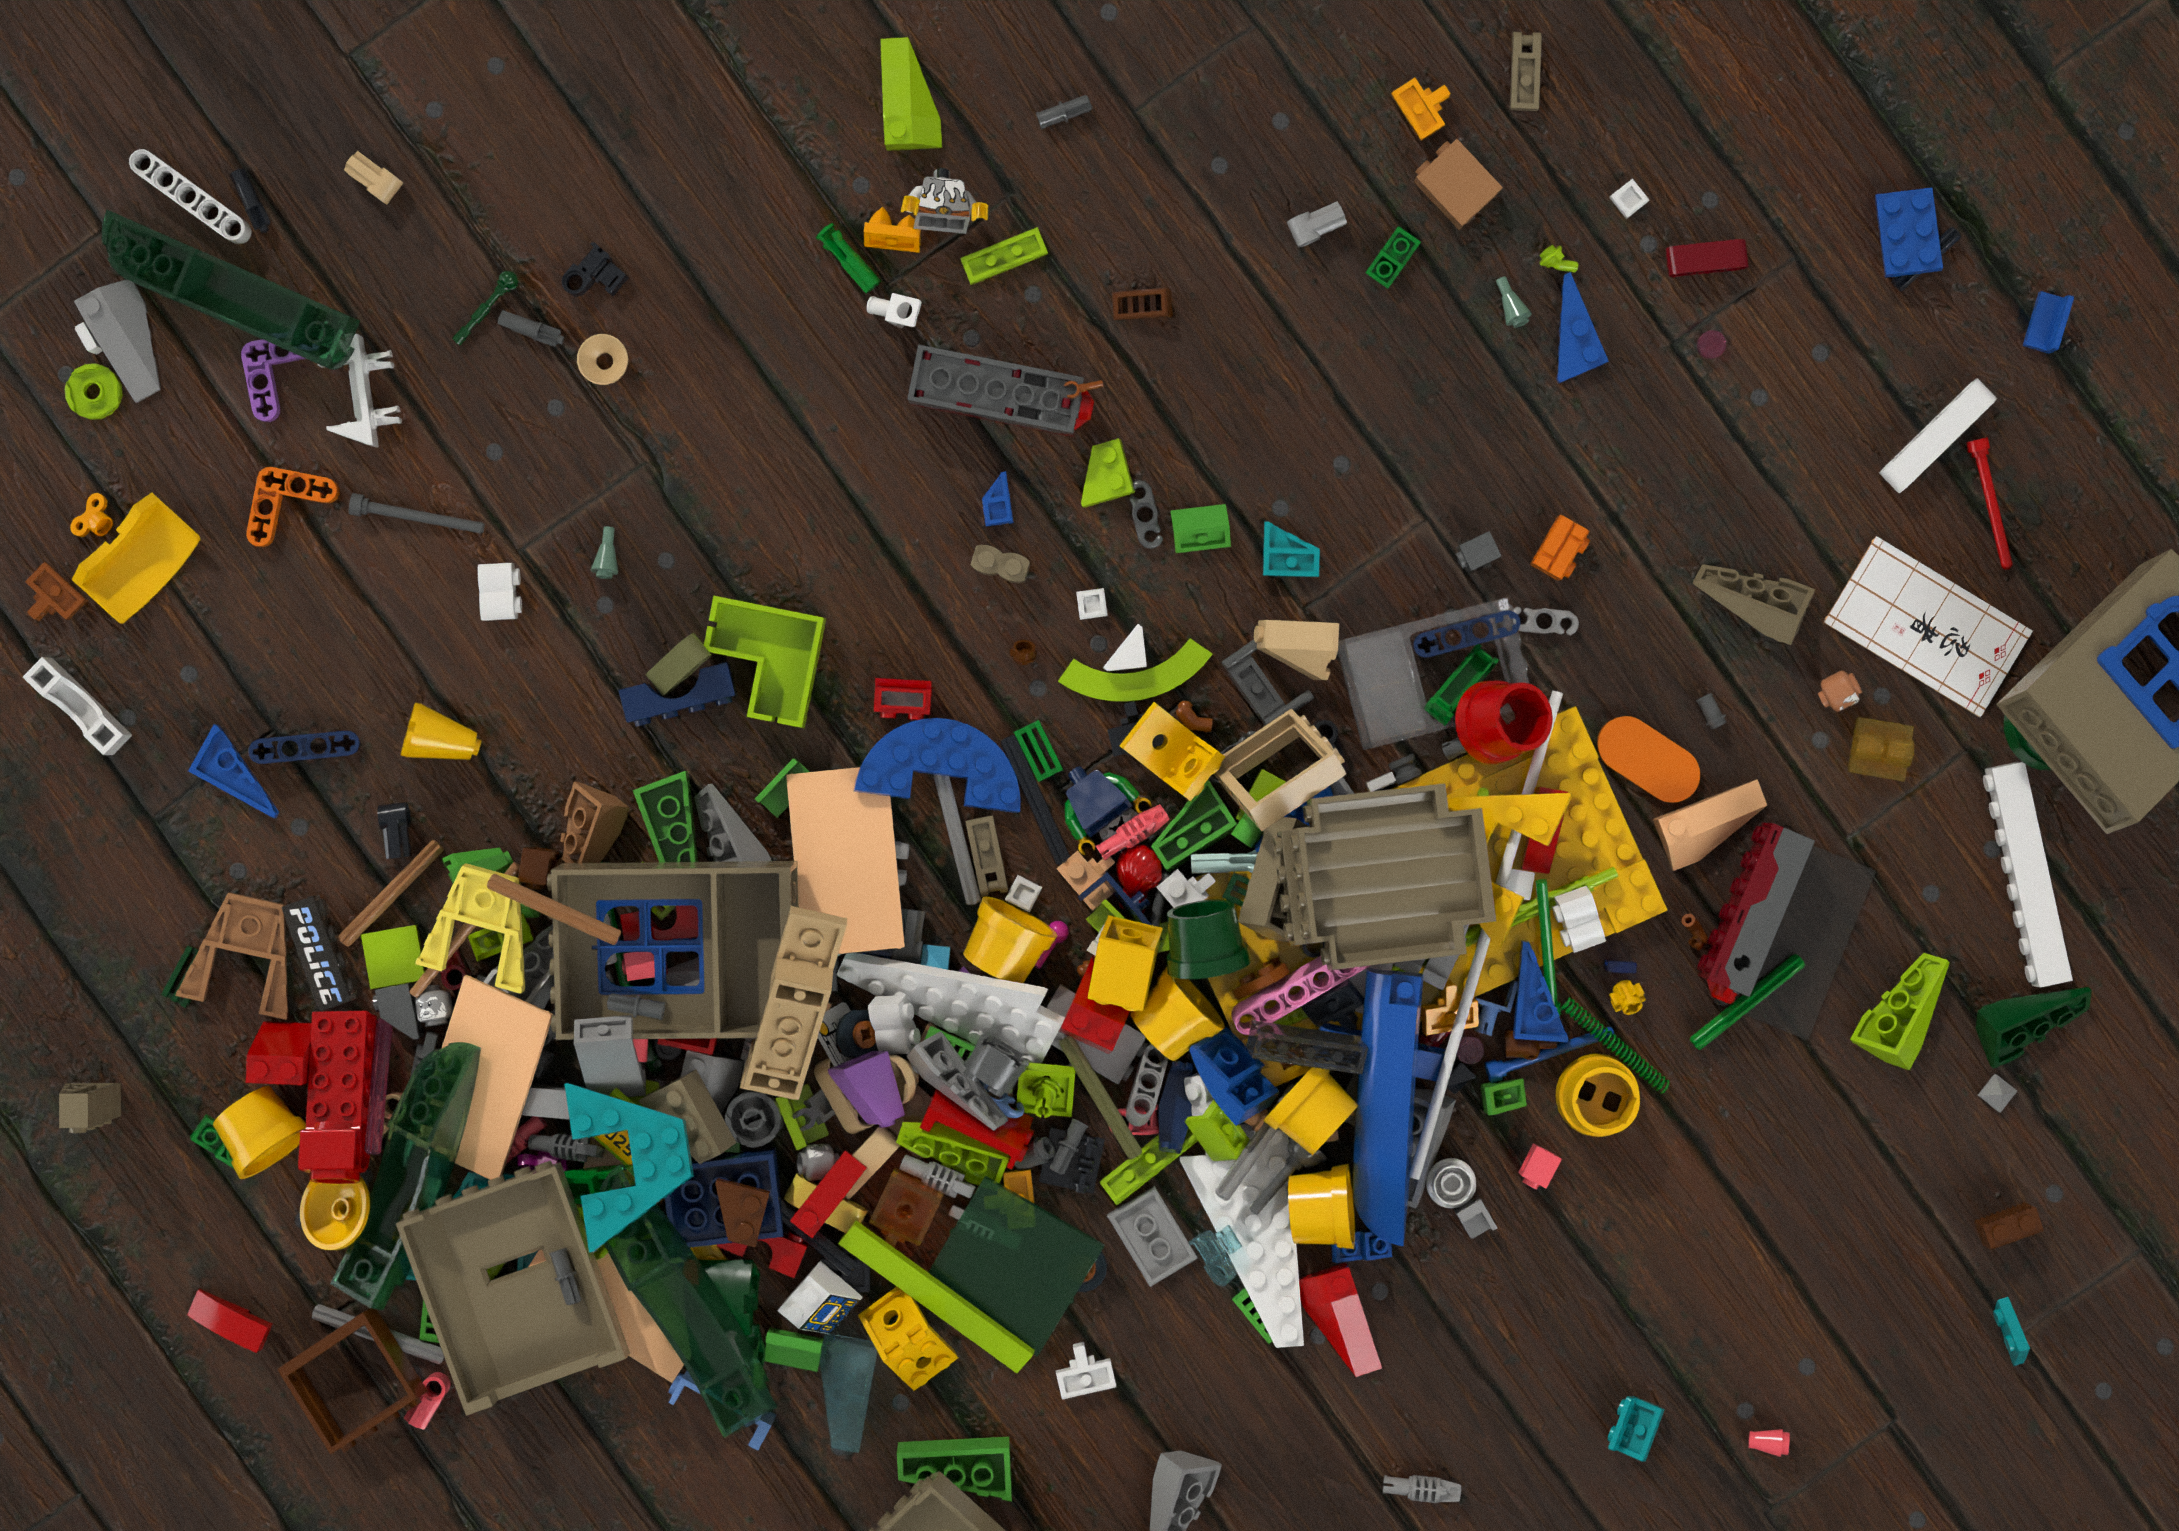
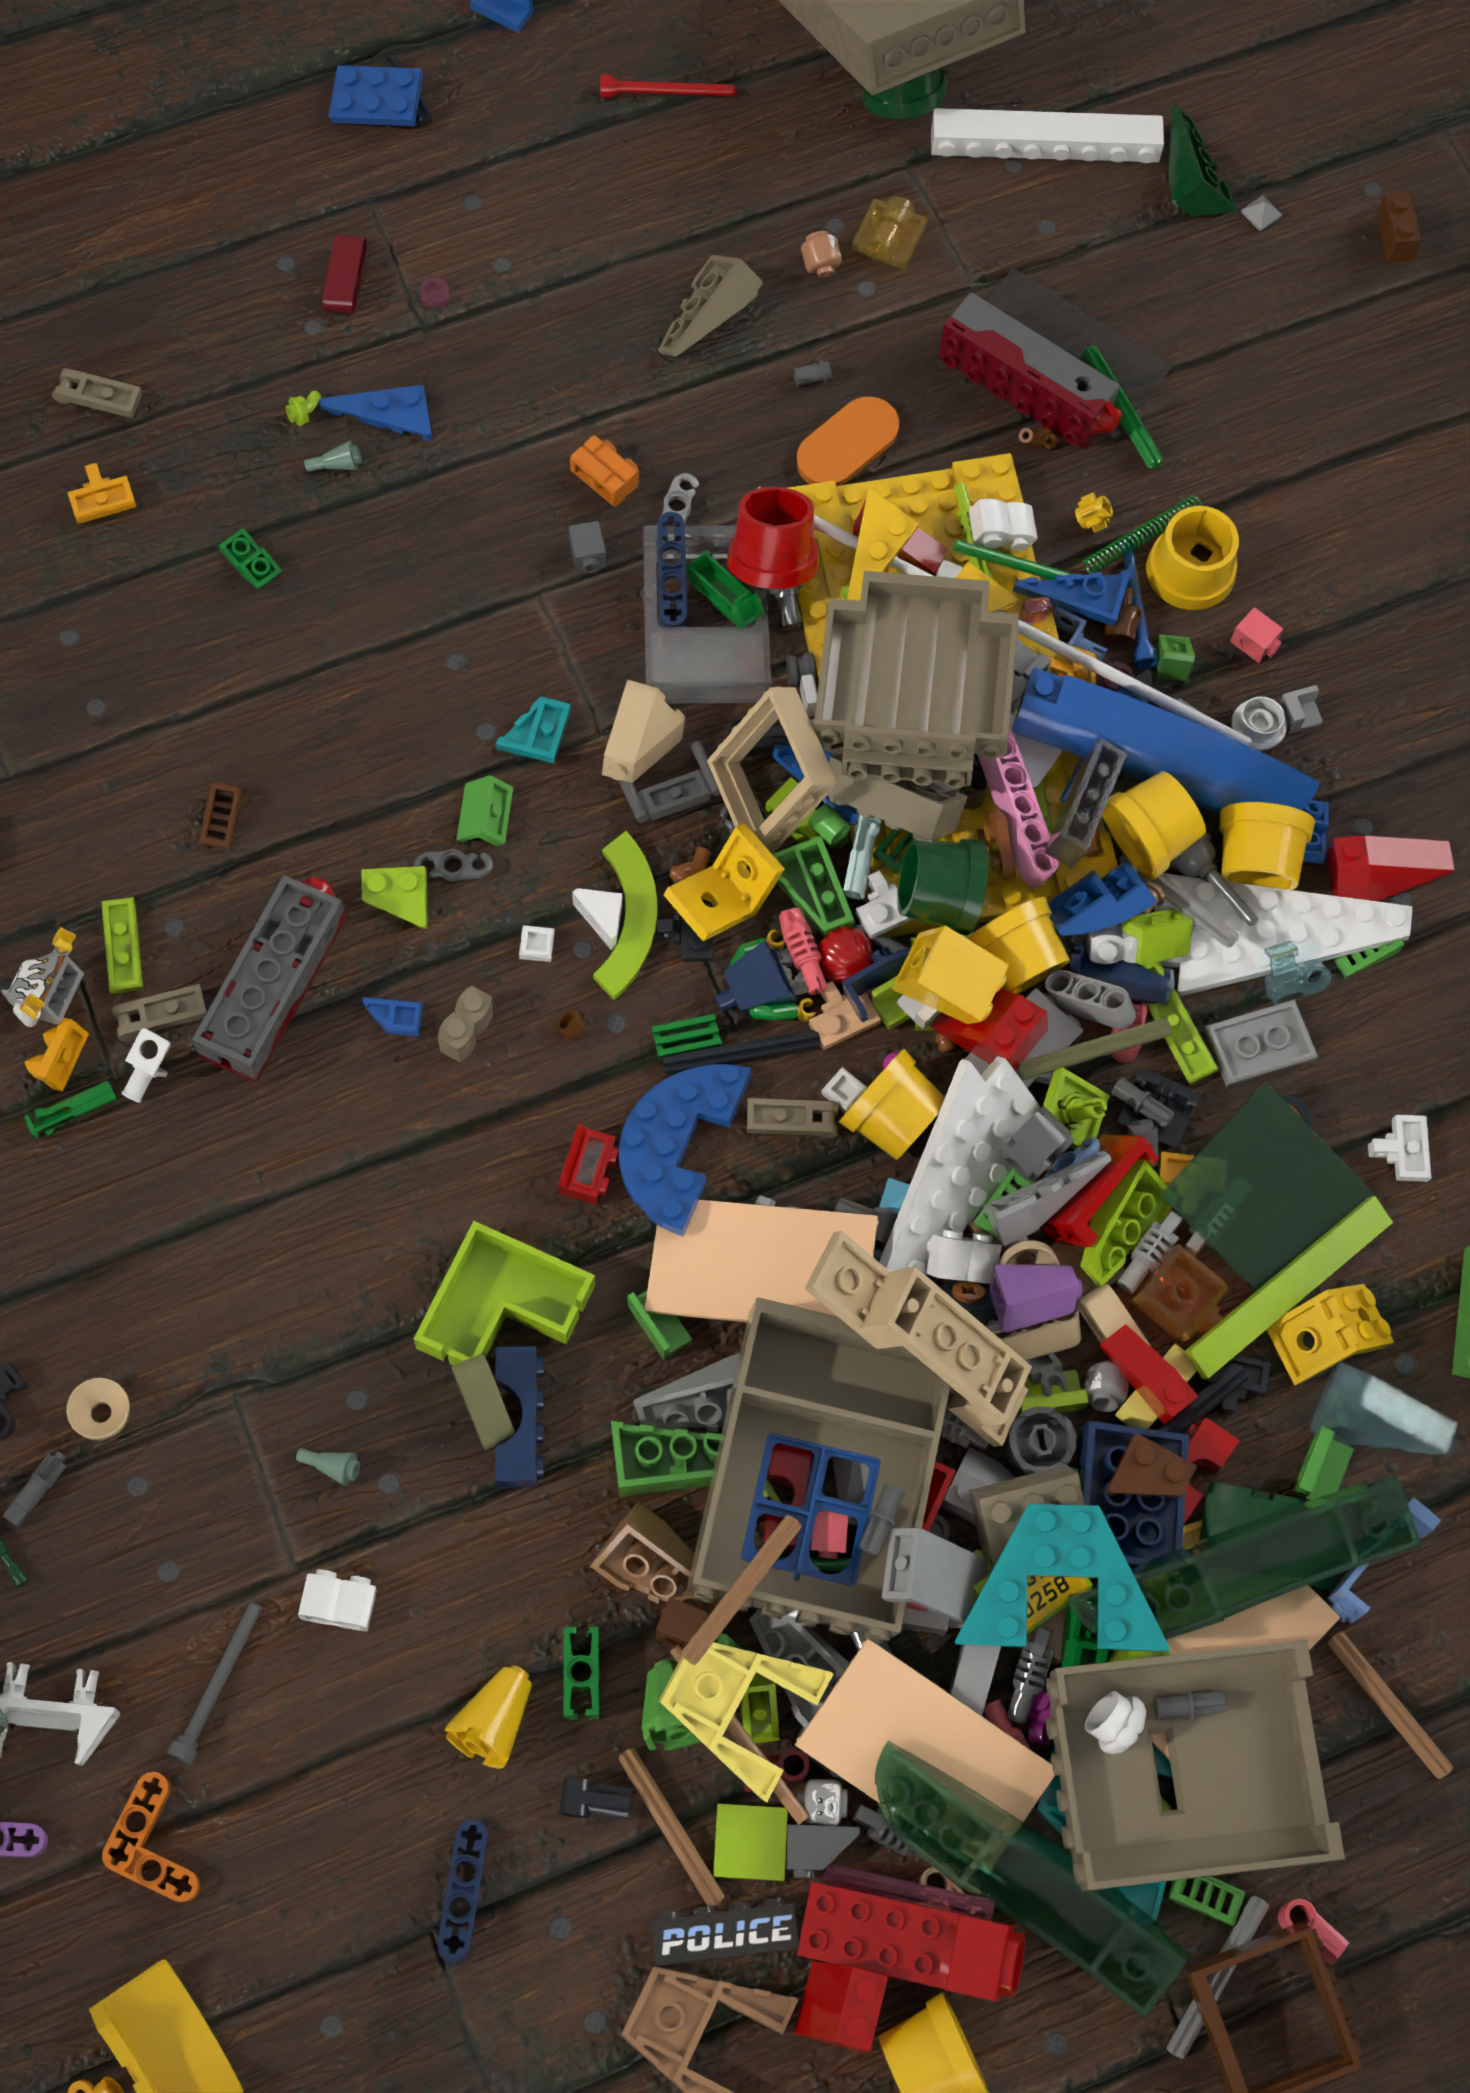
camera: 85 degrees left, 20 degrees down
blue wing [188,724,279,818] -> none
yellow dish [300,1176,370,1251] -> none
white slope [778,1260,863,1334] -> none
light grey axle [933,775,981,905] -> none
dark orange hand [1064,380,1103,399] -> none
light grey piece [1287,201,1347,248] -> none
black hinge [1301,979,1364,1033] -> none
medium nougat brick [1414,139,1503,230] -> none
clear blue tile [1604,959,1637,974] -> none
white tile [1609,179,1649,219] -> none
light nougat wedge [1653,779,1767,871] -> none
white piece [1823,536,2033,717] -> none
lime wedge [1850,953,1950,1070] -> none
white beam [1879,378,1997,493] -> none
none -> dark tan plate [112,984,207,1041]
none -> green piece [564,1626,599,1720]
none -> tile [1018,597,1053,624]
none -> white piece [1085,1691,1146,1754]
none -> medium nougat axle [1327,1631,1453,1779]

